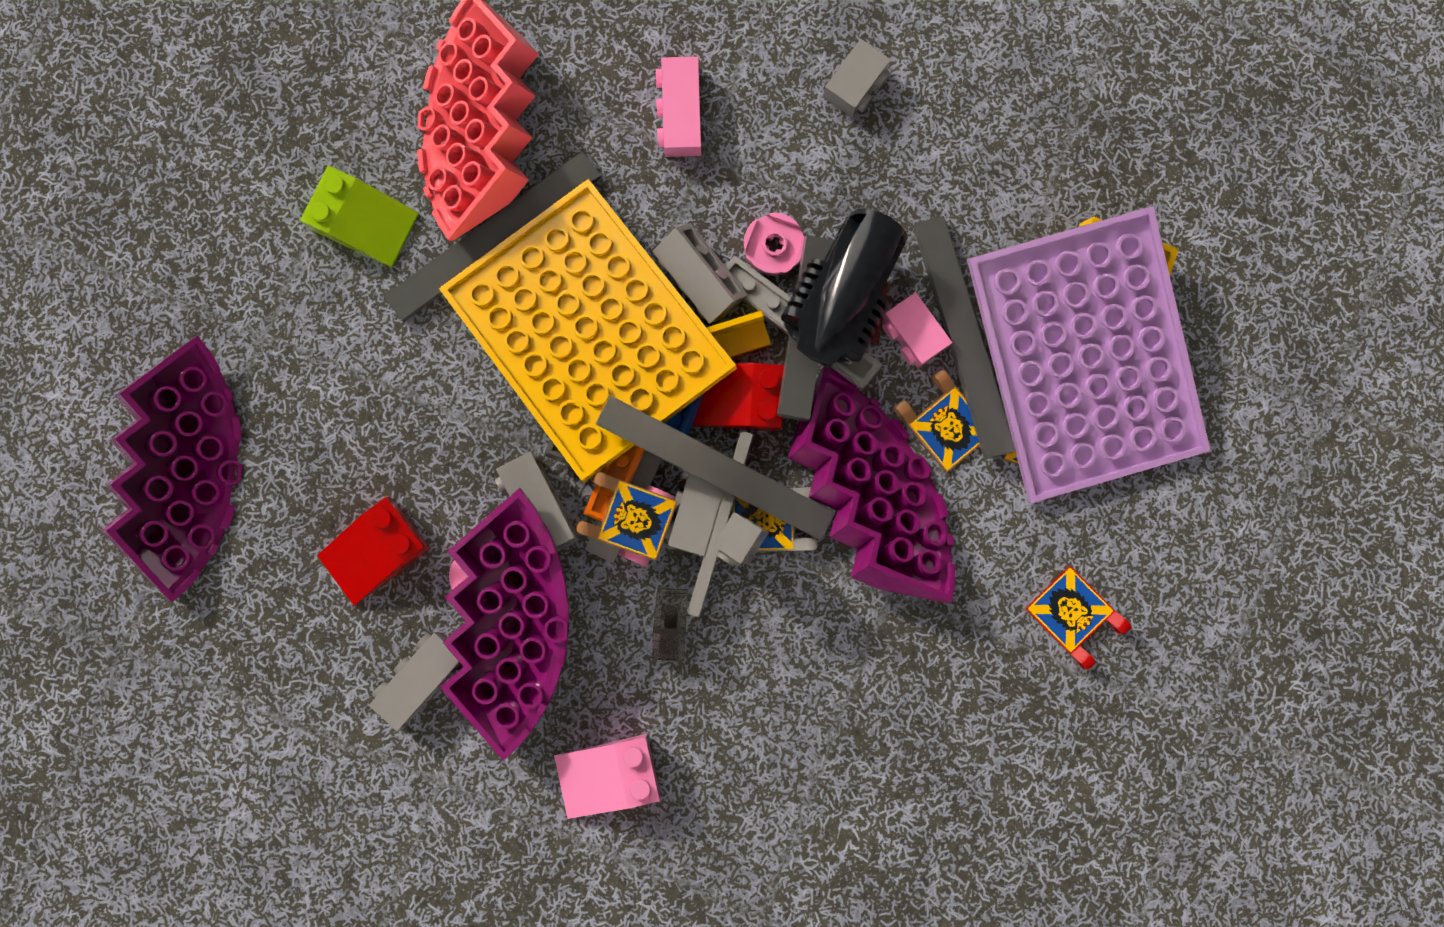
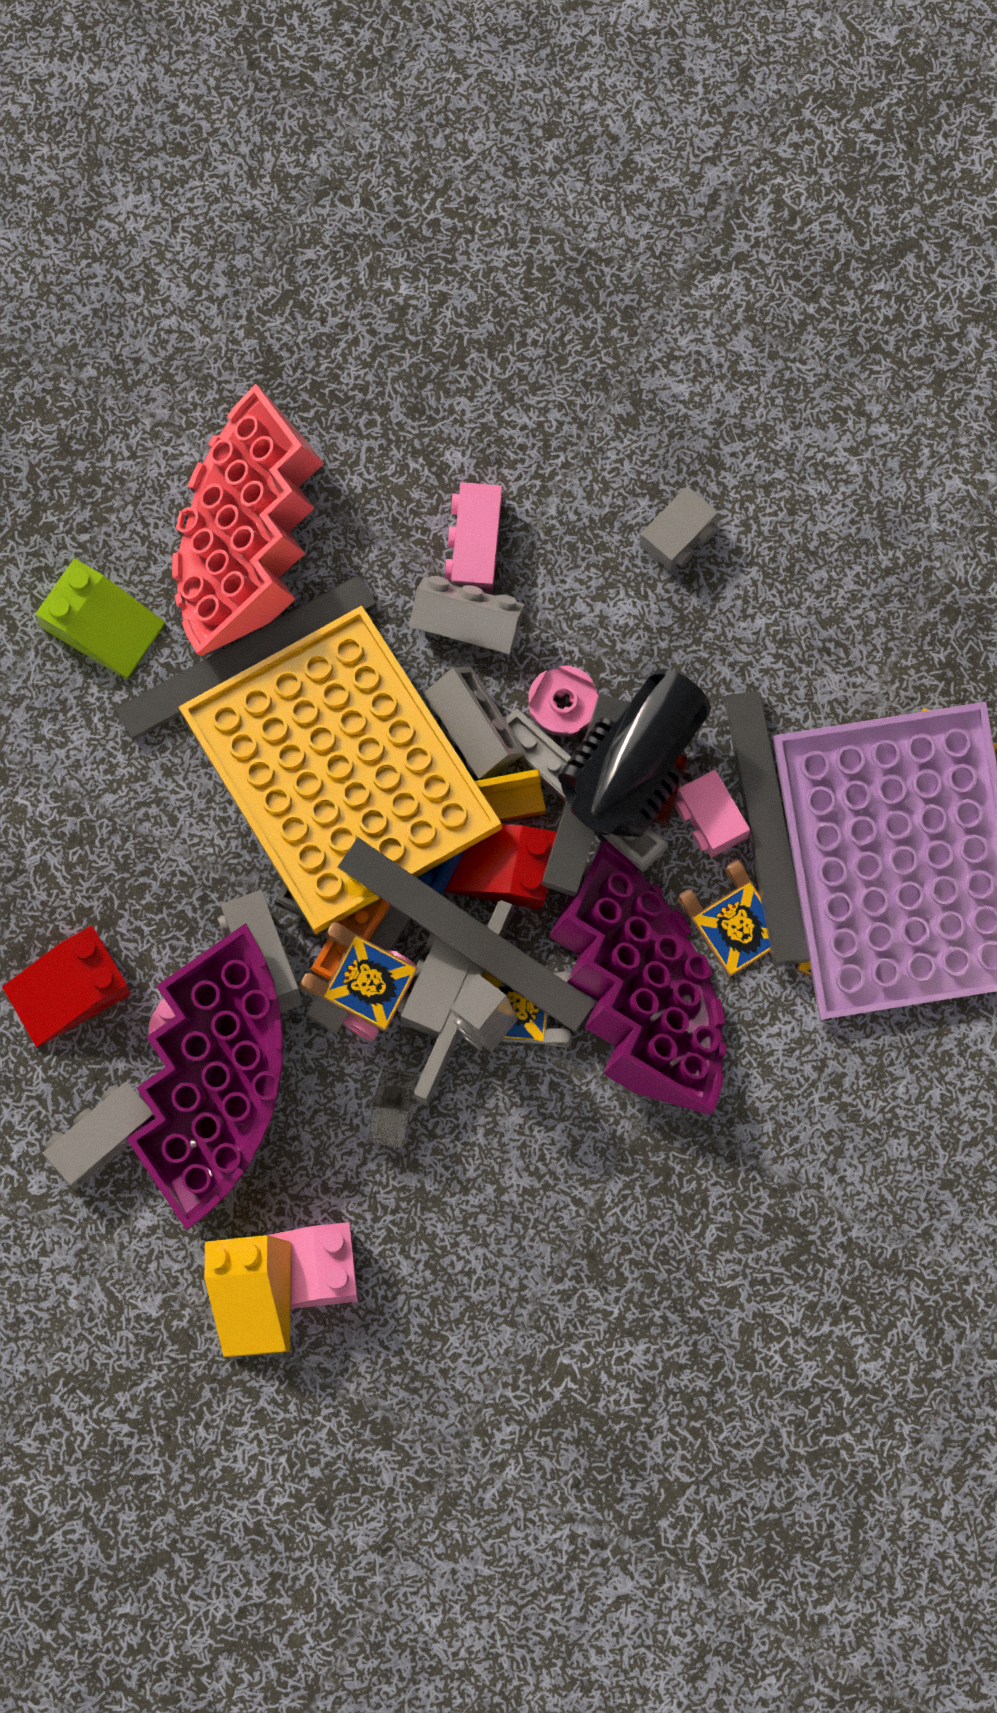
camera: 10 degrees right, 10 degrees down
flag [1025,566,1132,670] -> none
none -> yellow slope [204,1235,291,1357]
none -> light grey brick [409,576,525,654]

